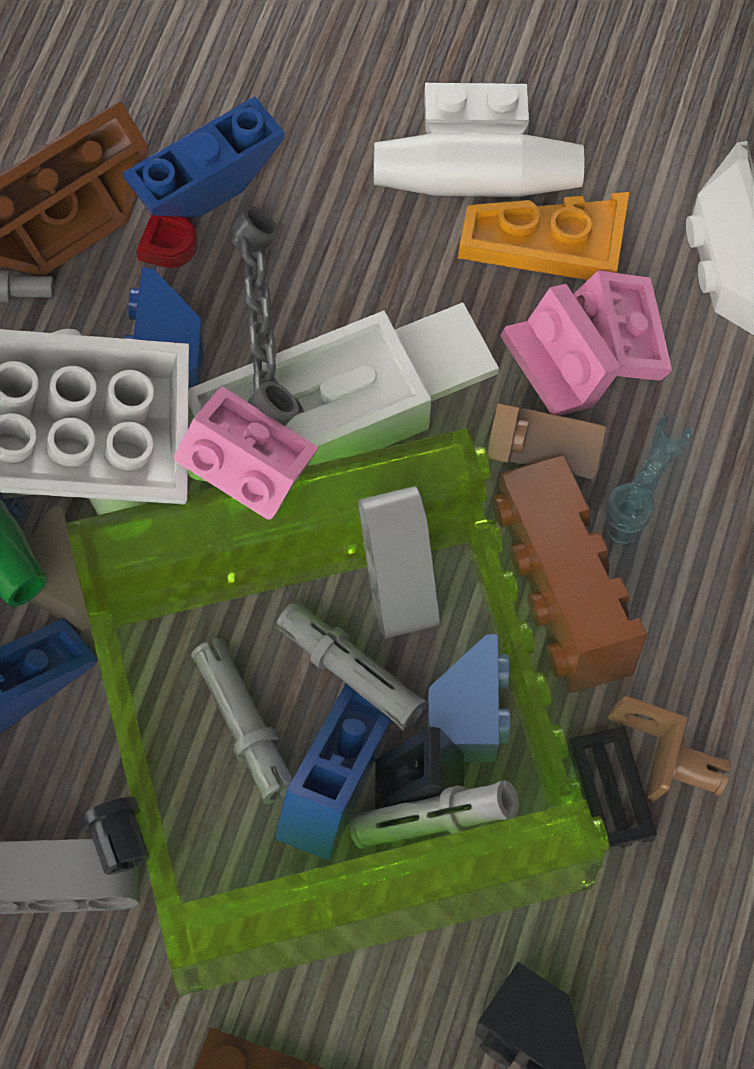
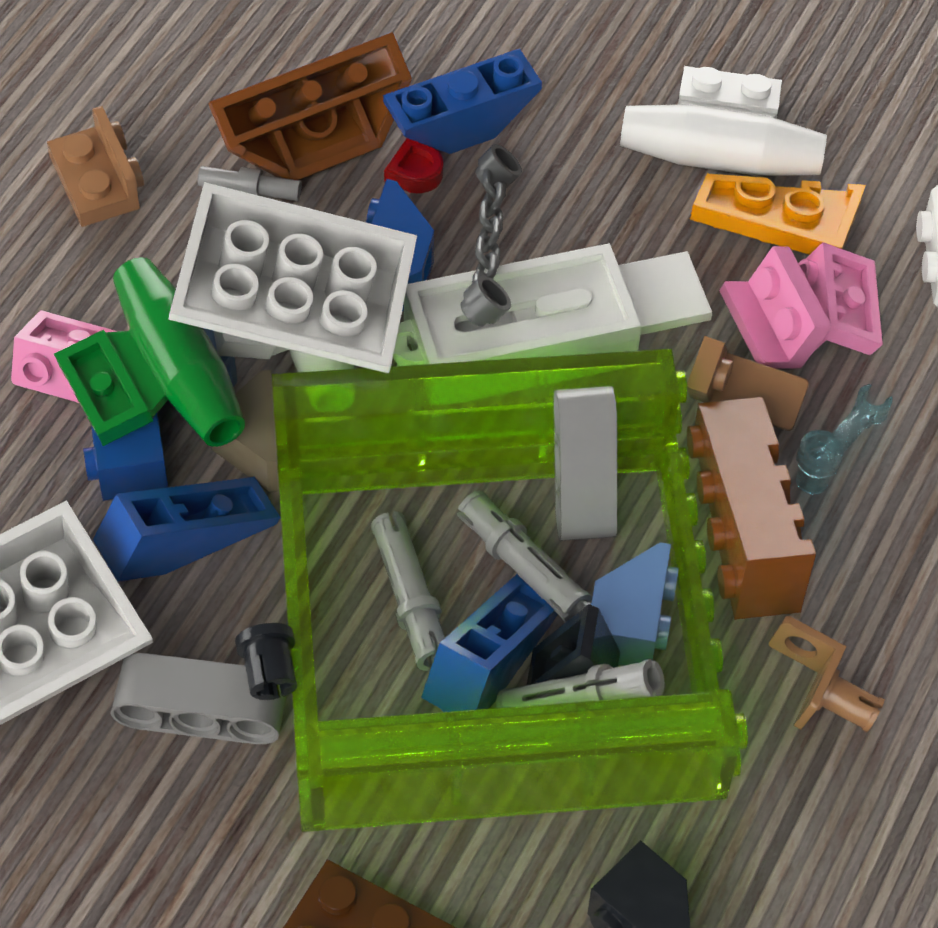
camera: 10 degrees right, 10 degrees down
bright pink bracket [174,386,319,520] -> none
black tile [567,726,657,853] -> none

